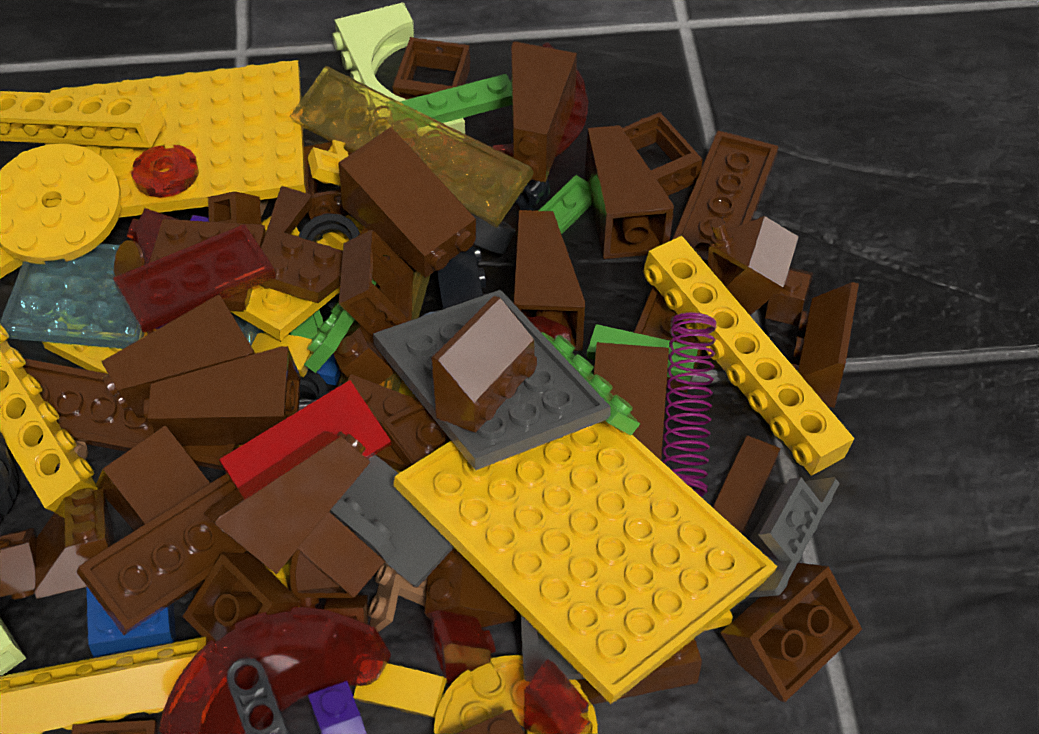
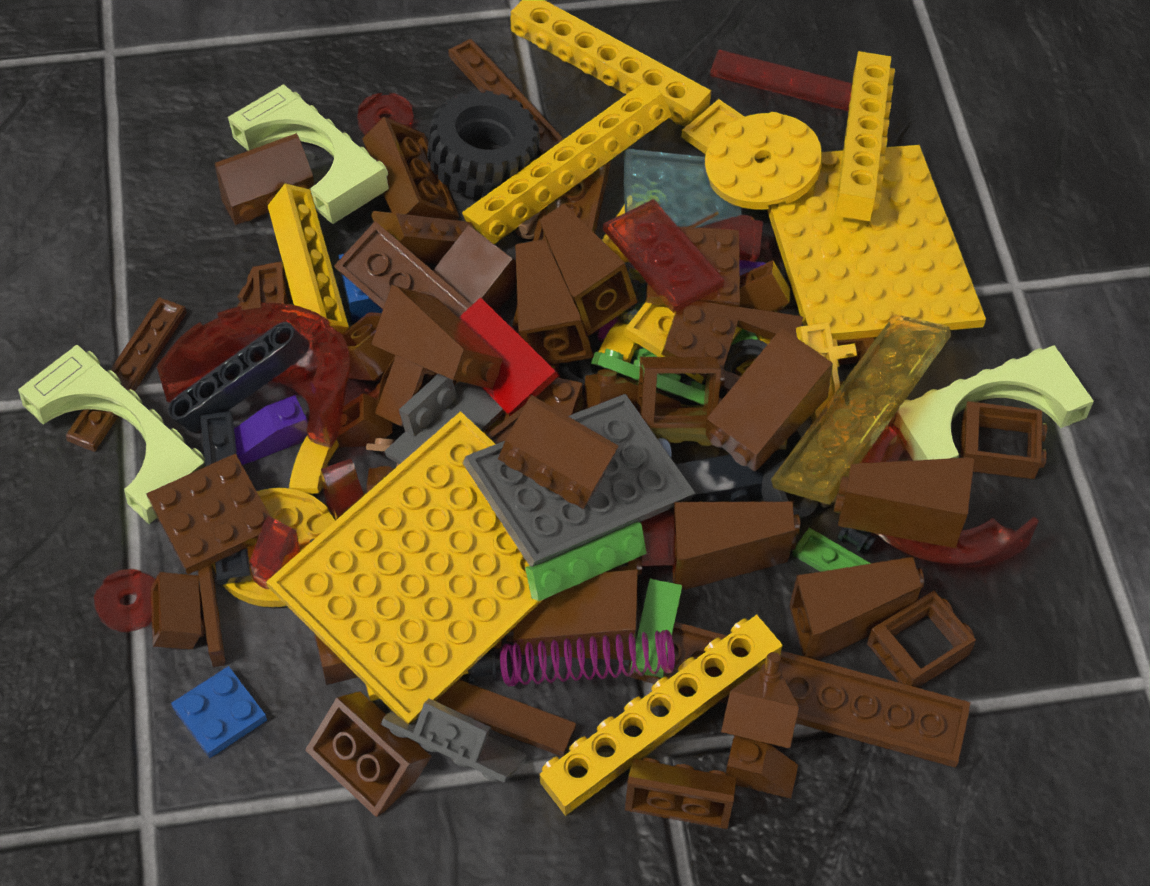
camera: 85 degrees right, 5 degrees up
clear red tile [131,145,199,198] -> none
bright green plate [387,74,512,135] -> none

